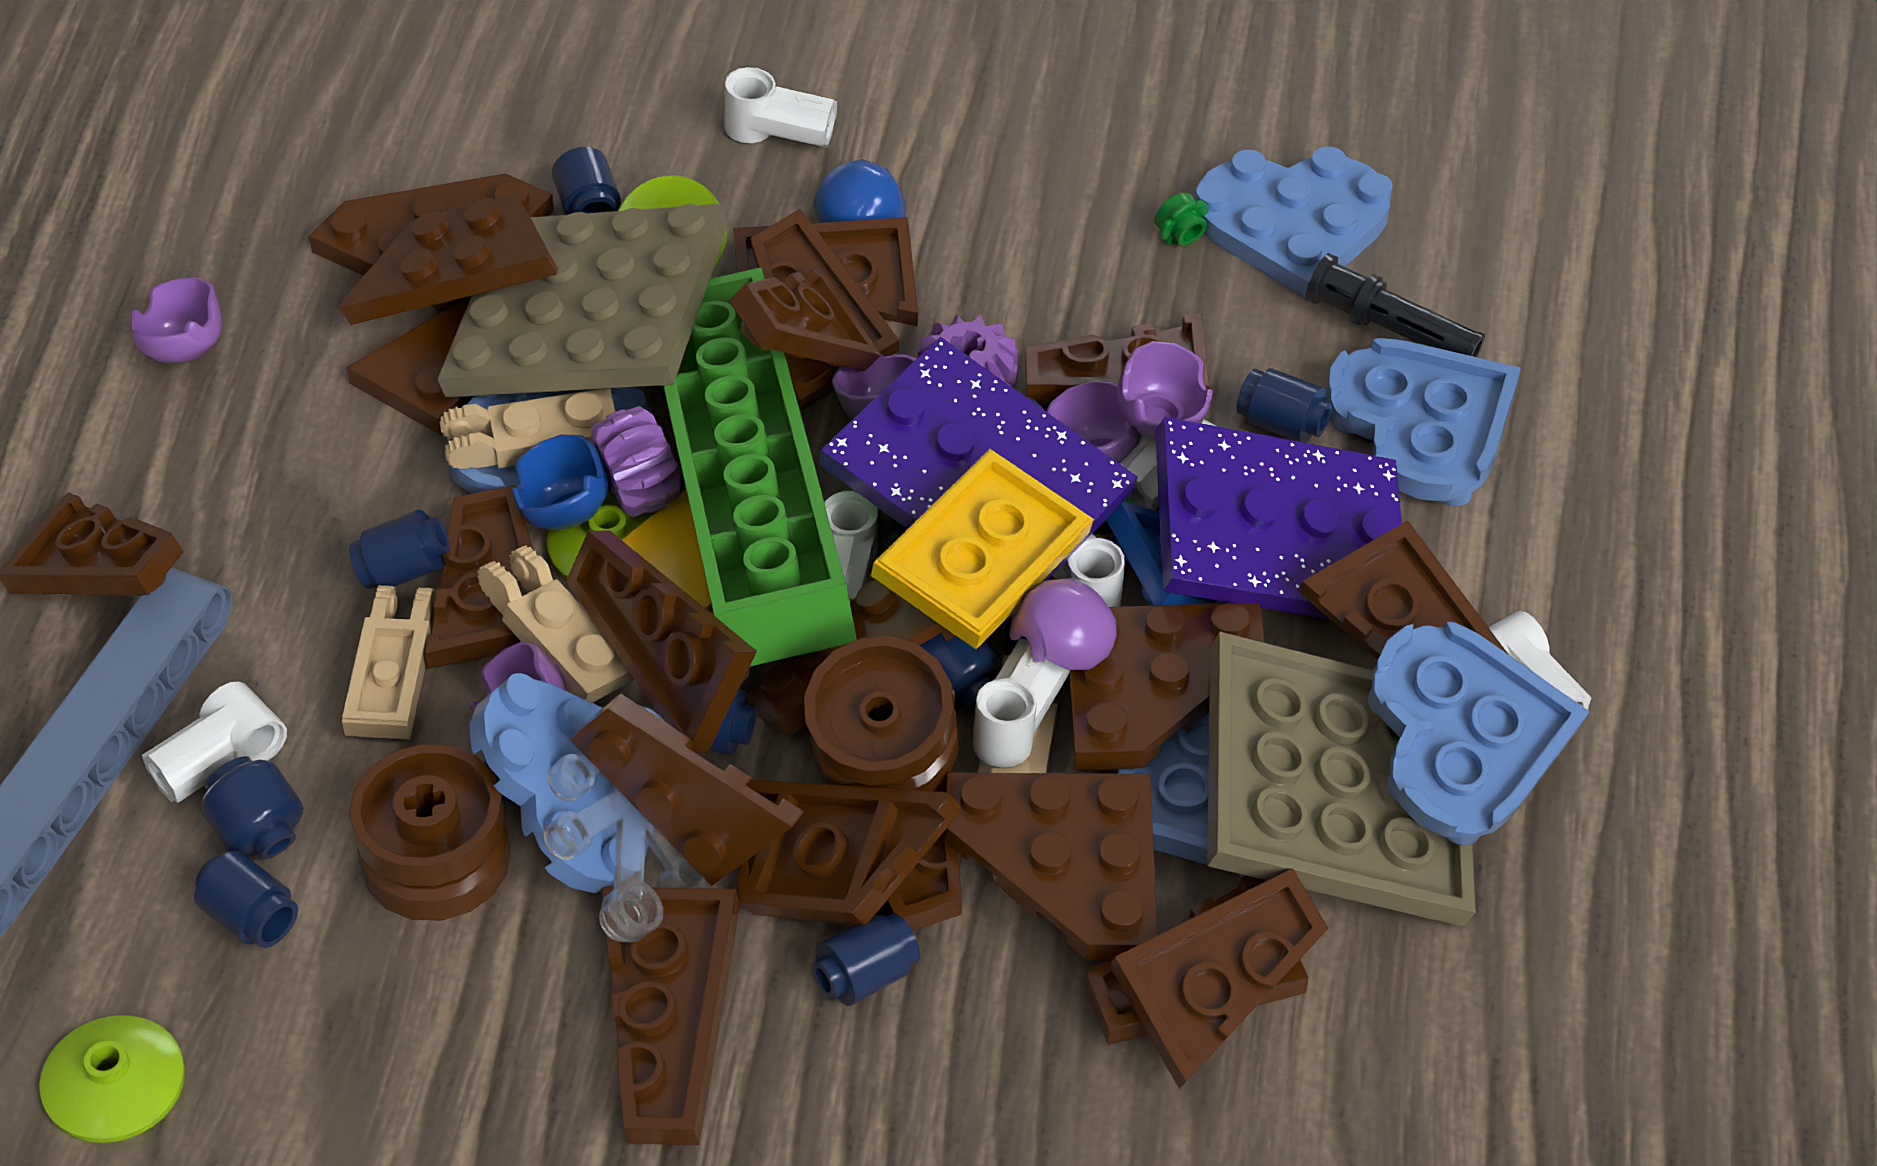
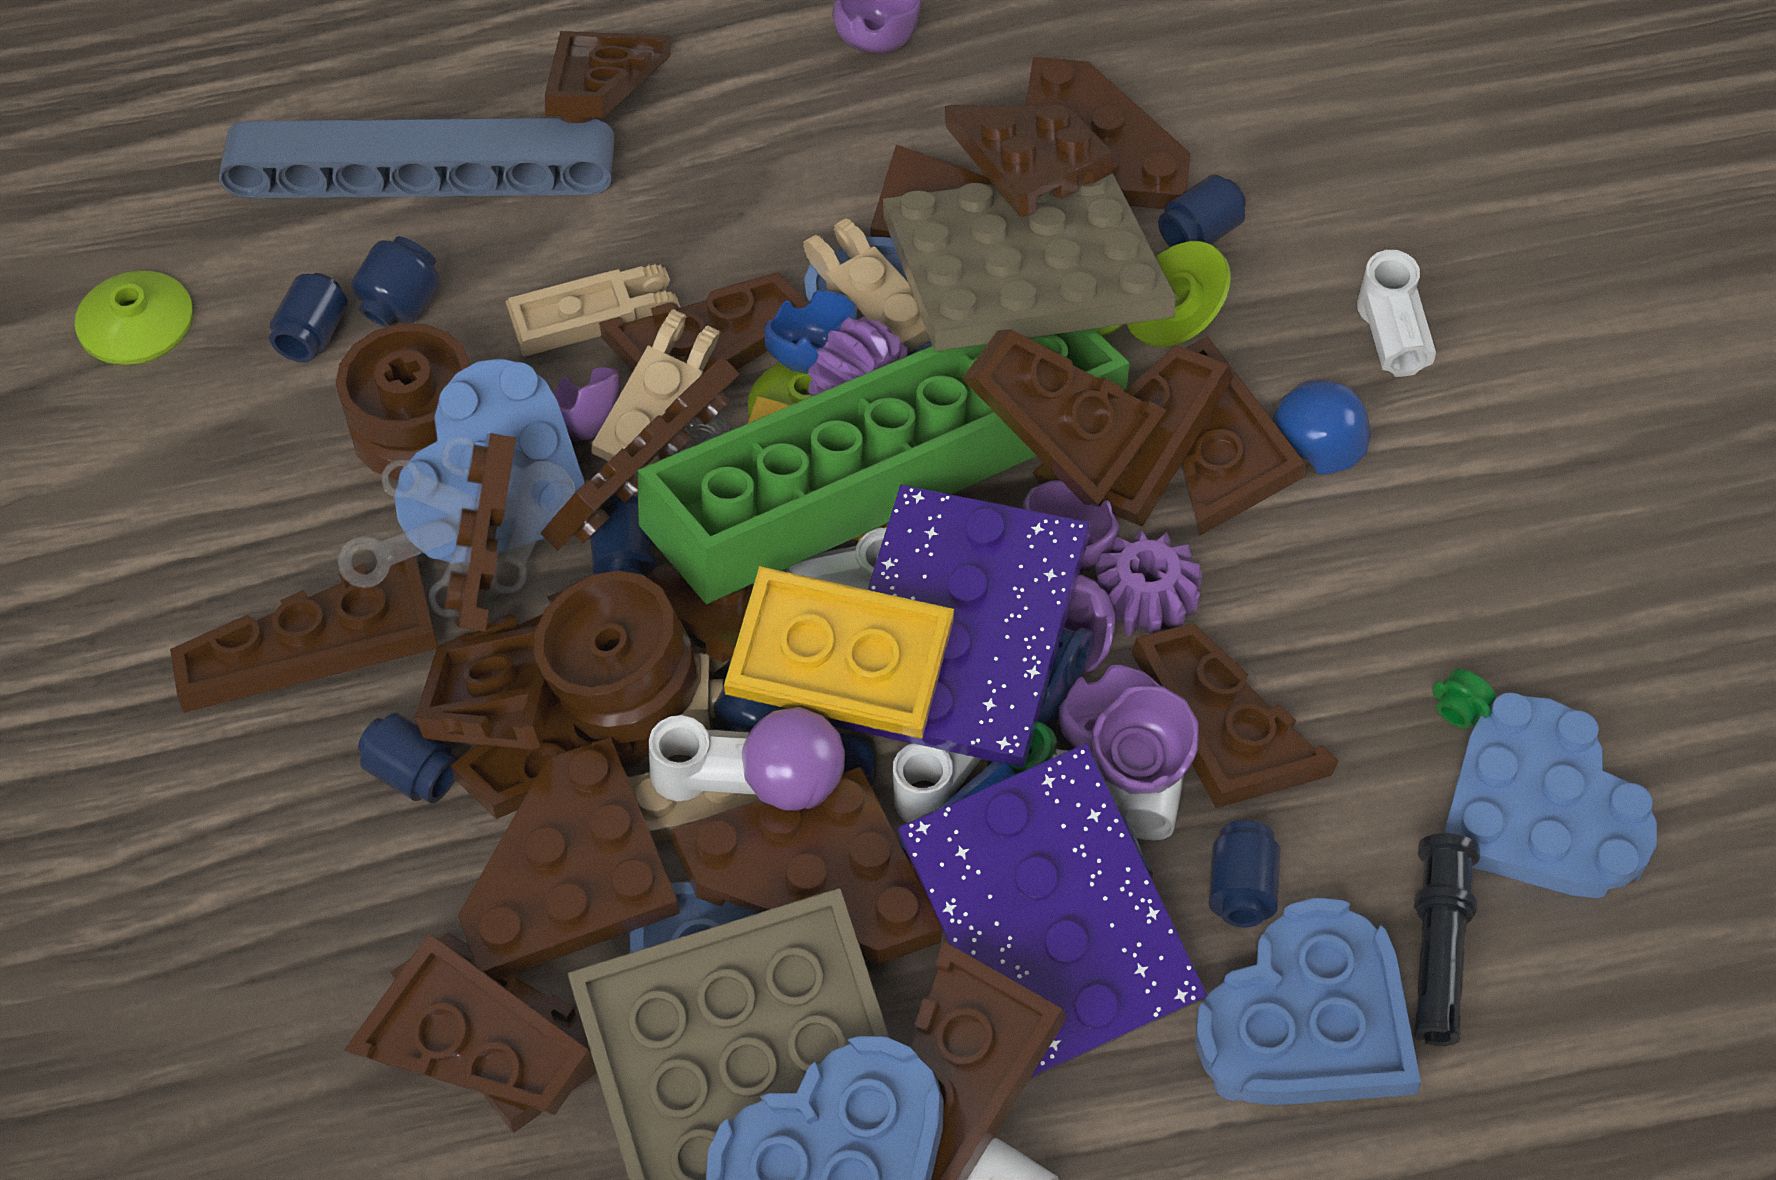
camera: 70 degrees right, 5 degrees up
white piece [142,681,287,803] -> none
dark blue brick [349,509,450,589] -> none

